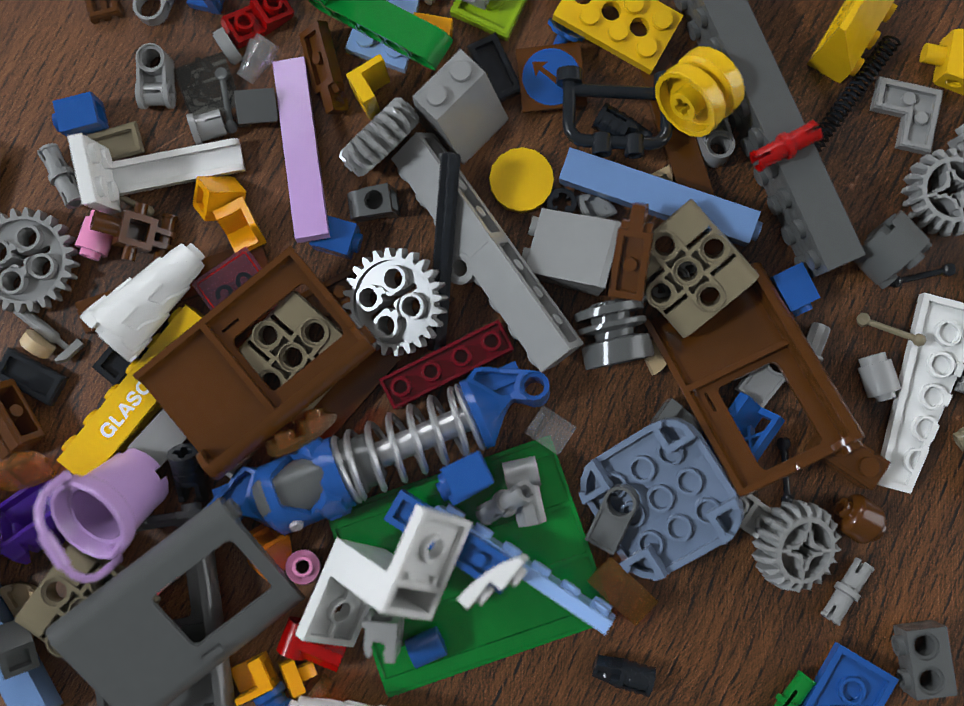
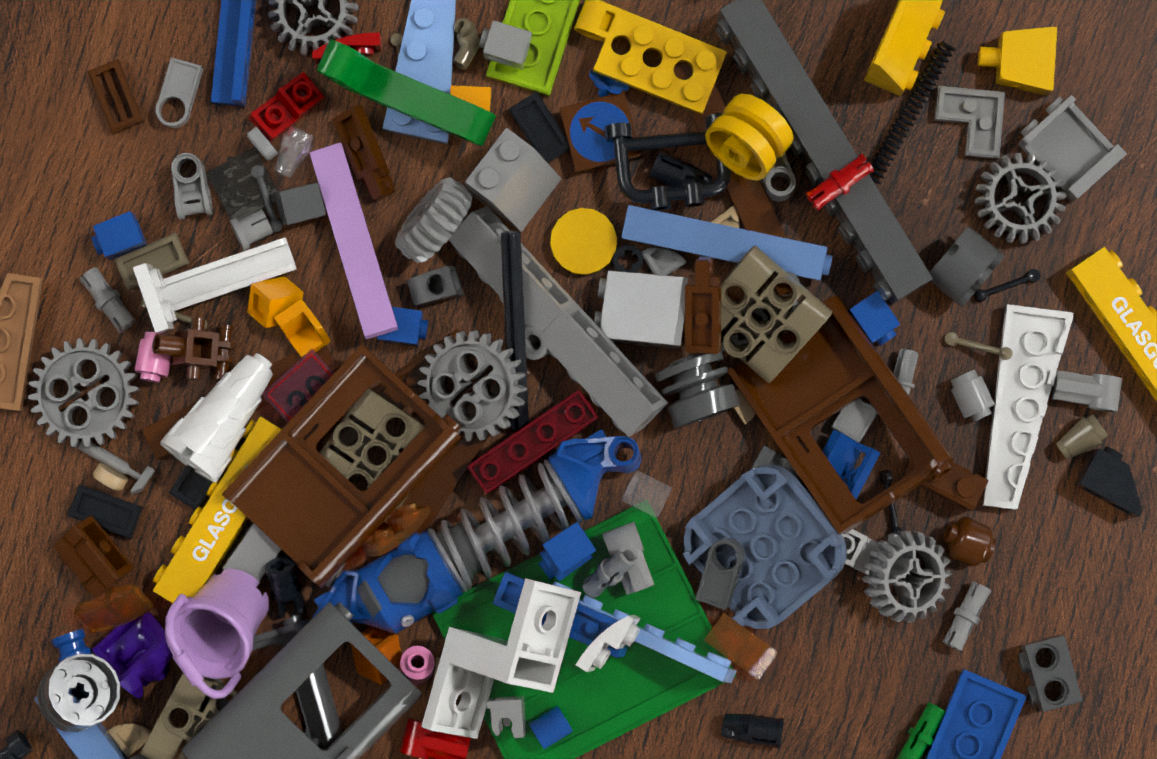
camera: 15 degrees left, 0 degrees up
yellow panel [346,54,390,121] -> none

